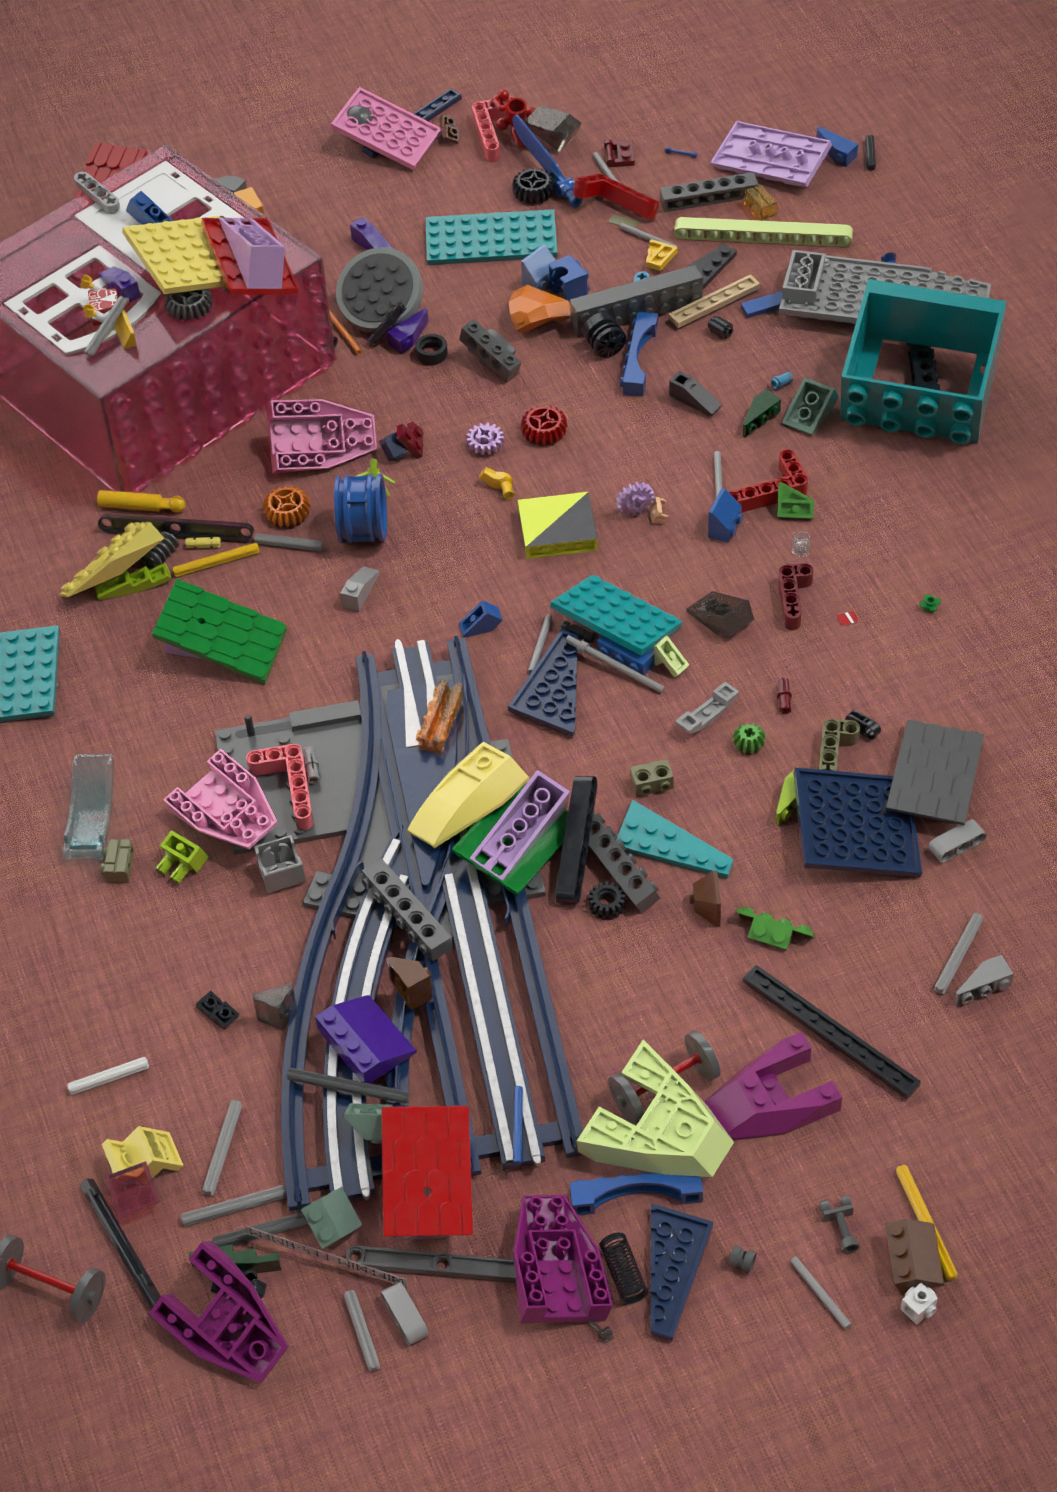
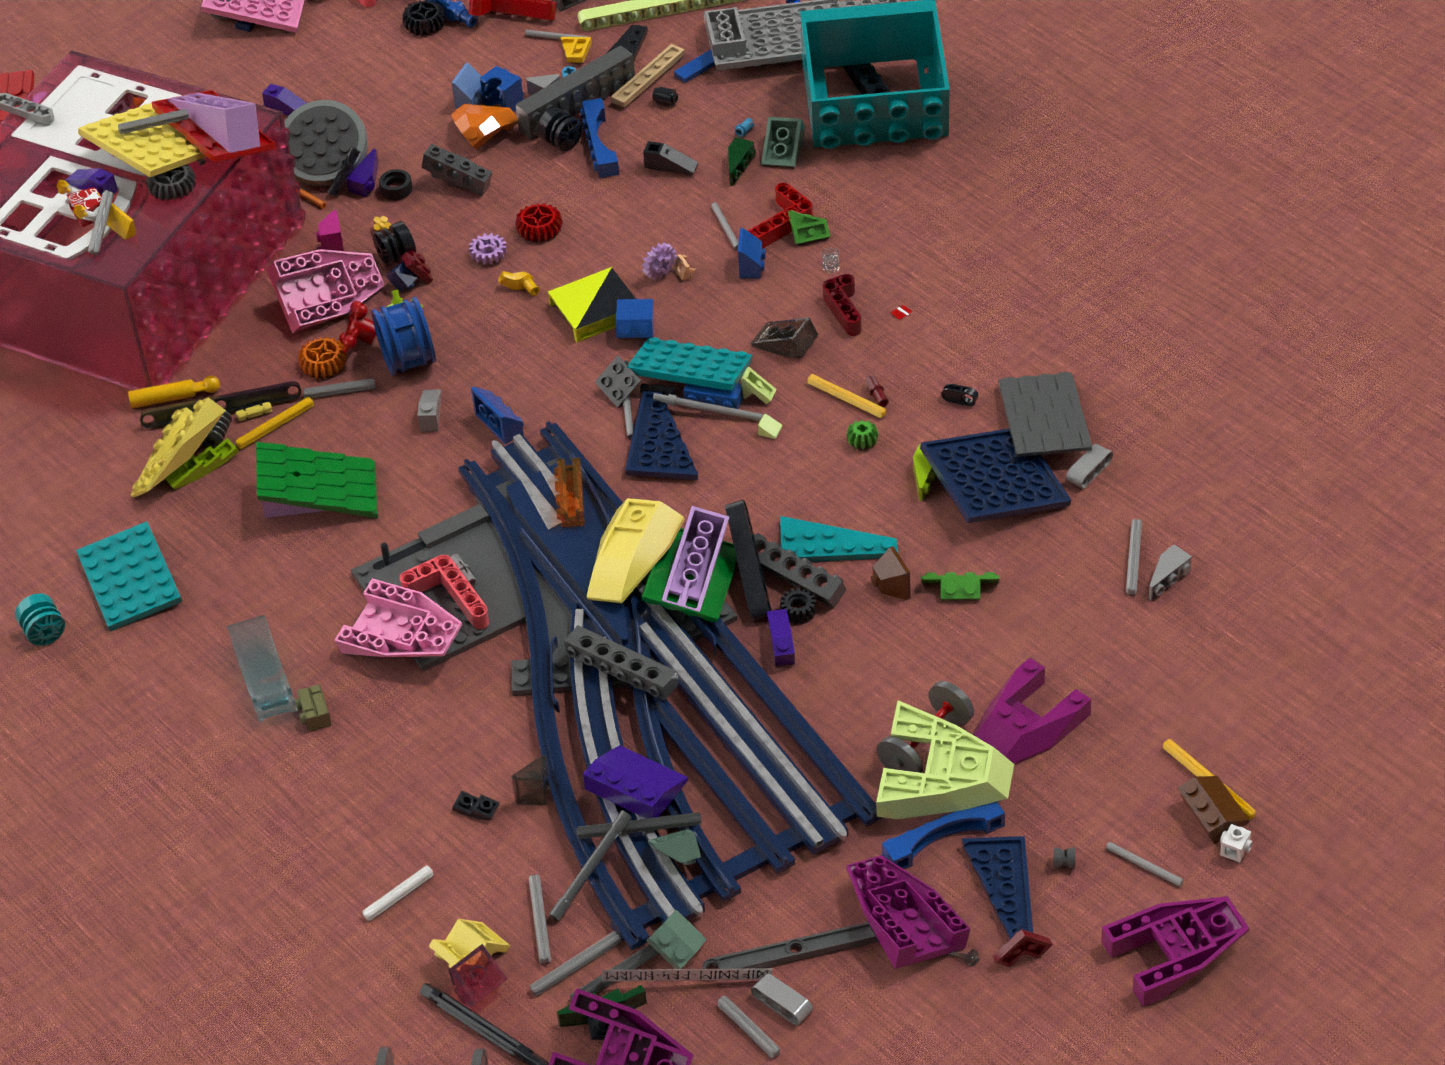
camera: 20 degrees left, 5 degrees down
blue slope [125,191,174,225] -> none
lime brick [155,830,209,884] -> none
light grey piece [254,835,306,893] -> none
red piece [382,1106,473,1239] -> none
reddish brown slope [387,957,433,1010] -> none
teal plate [426,210,558,265] -> none
blue slope [459,600,503,637] -> none
blue bar [513,1086,523,1165] -> none
black piece [599,1232,648,1304] -> none
olive sticker [608,214,639,228] -> none
olive brick [630,759,674,797] -> none
light grey slope [675,682,740,734] -> none
black plate [743,965,921,1099] -> none
olive beam [819,719,860,771] -> none
dark grey bar [819,1195,860,1254] -> none
green plate [920,594,941,613] -> none
none -> light grey axle [118,109,189,134]
none -> dark pink slope [316,210,344,251]
none -> red wheel [339,301,376,354]
none -> black wheel [372,221,416,266]
none -> yellow plant [373,216,391,231]
none -> blue slope [471,387,524,445]
none -> light grey slope [526,74,560,95]
none -> dark grey piece [549,810,632,921]
none -> dark grey hinge [595,355,641,407]
none -> blue slope [616,299,654,338]
none -> yellowish green slope [758,414,783,439]
none -> dark purple slope [767,609,795,666]
none -> yellow axle [808,374,886,418]
none -> dark red plate [993,929,1053,967]
none -> magenta wedge [1101,896,1250,1007]

